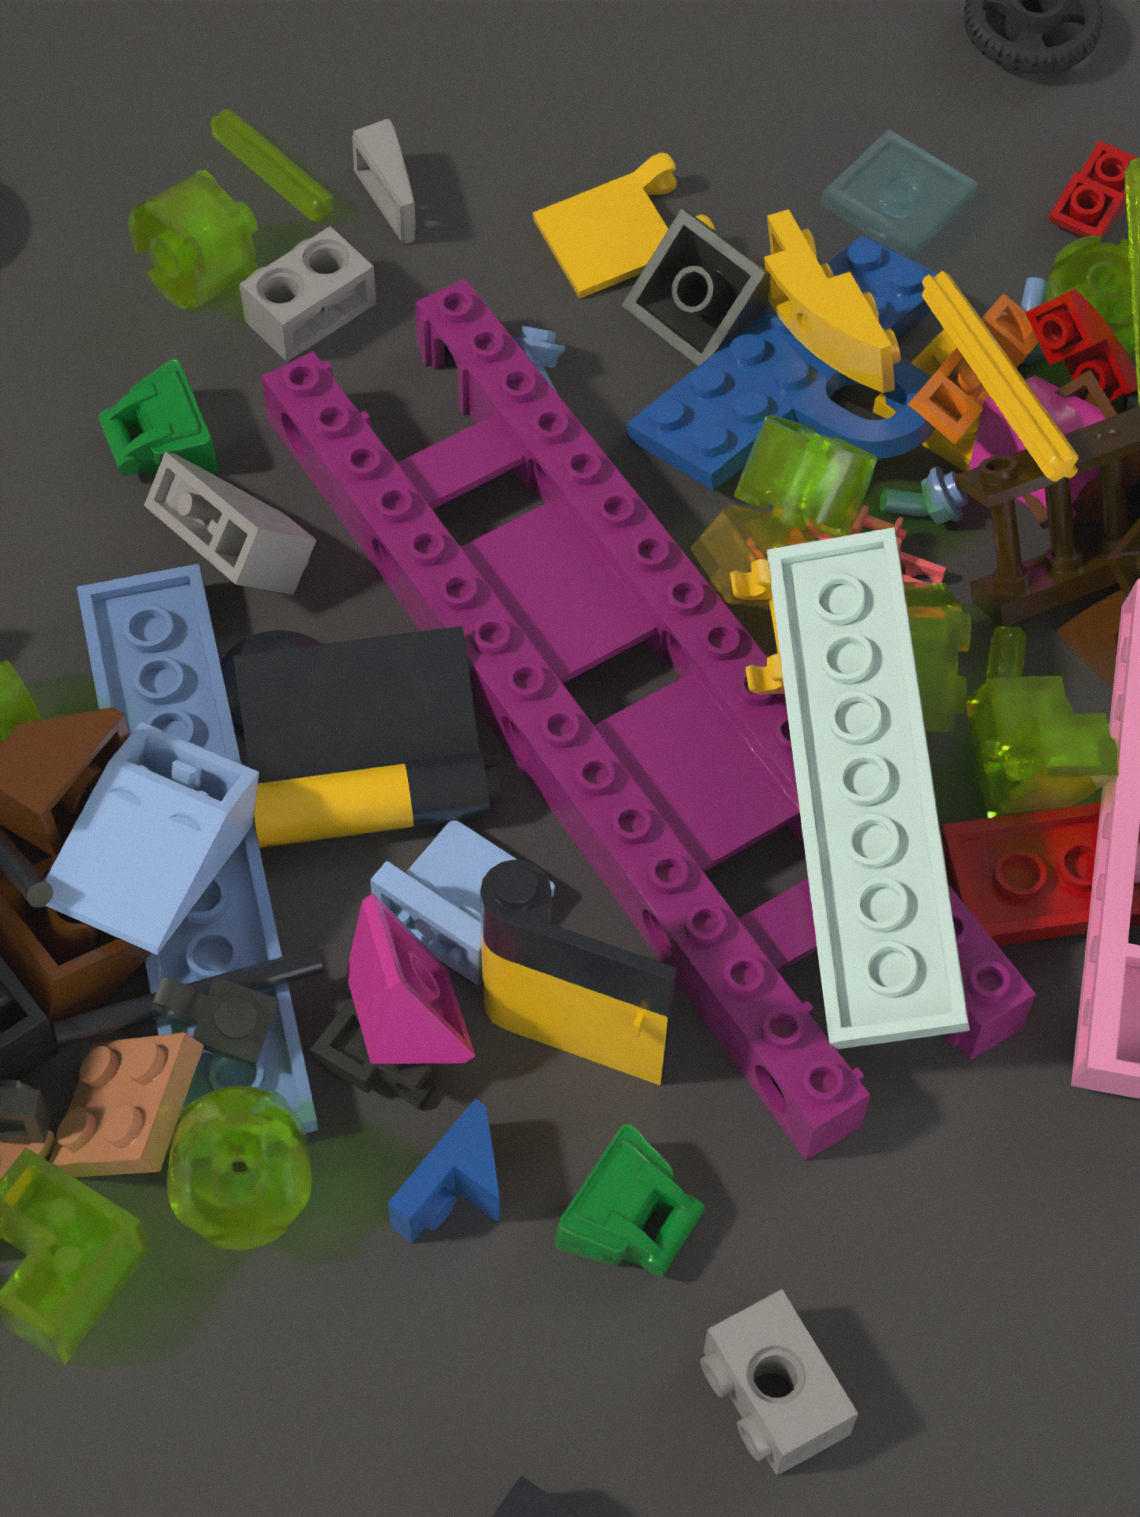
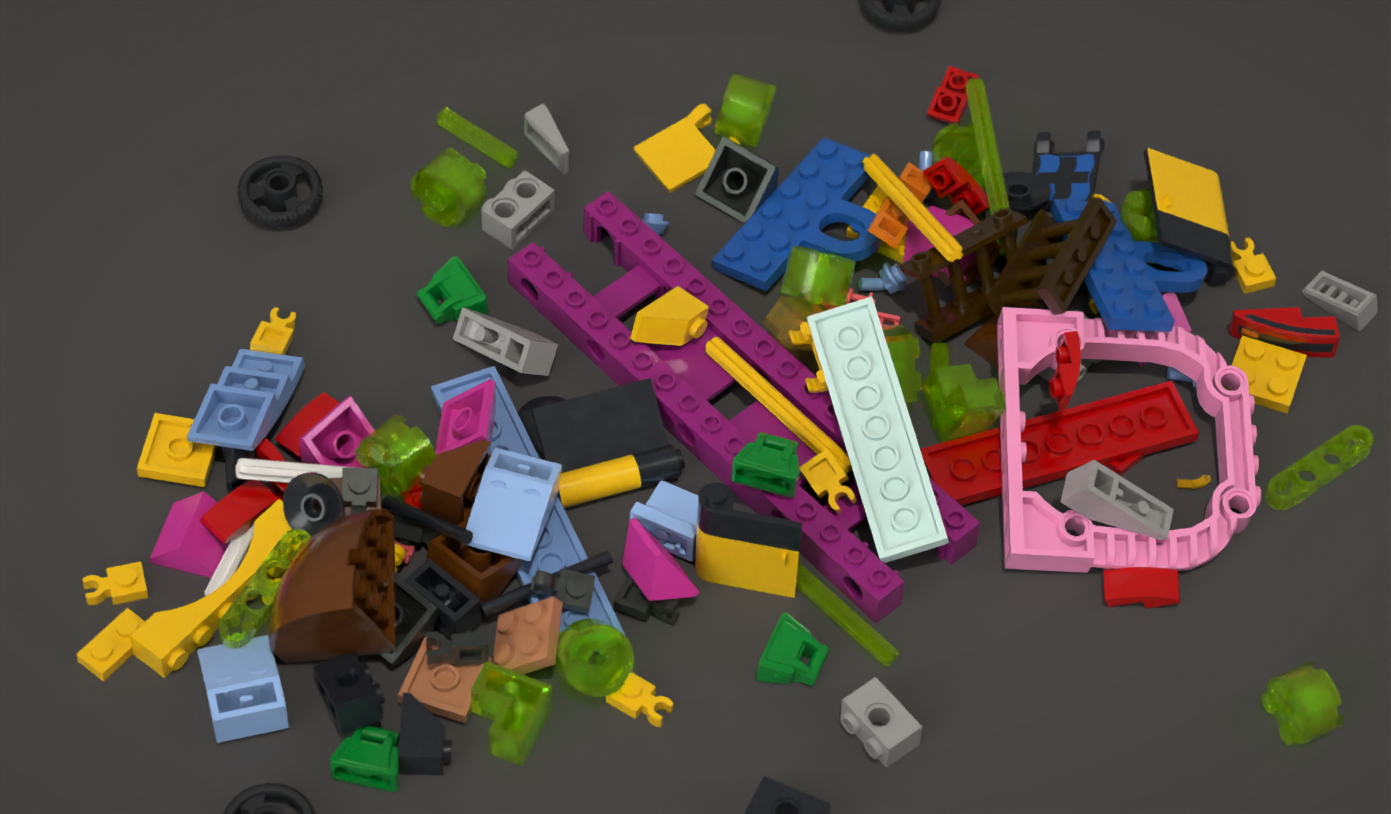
camera: 10 degrees left, 5 degrees down
blue slope [388,1098,500,1244] -> none
yellow slope [764,209,900,393] -> none
clear light blue plate [821,129,978,260] -> none
none -> dark pink slope [434,379,496,459]
none -> yellow plate [606,669,673,727]
none -> yellow slope [630,286,709,346]
none -> yellow axle [705,337,852,474]
none -> clear neon green brick [713,73,777,147]
none -> green piece [731,431,800,498]
none -> clear neon green axle [797,562,899,666]
none -> yellow plate [799,448,857,514]

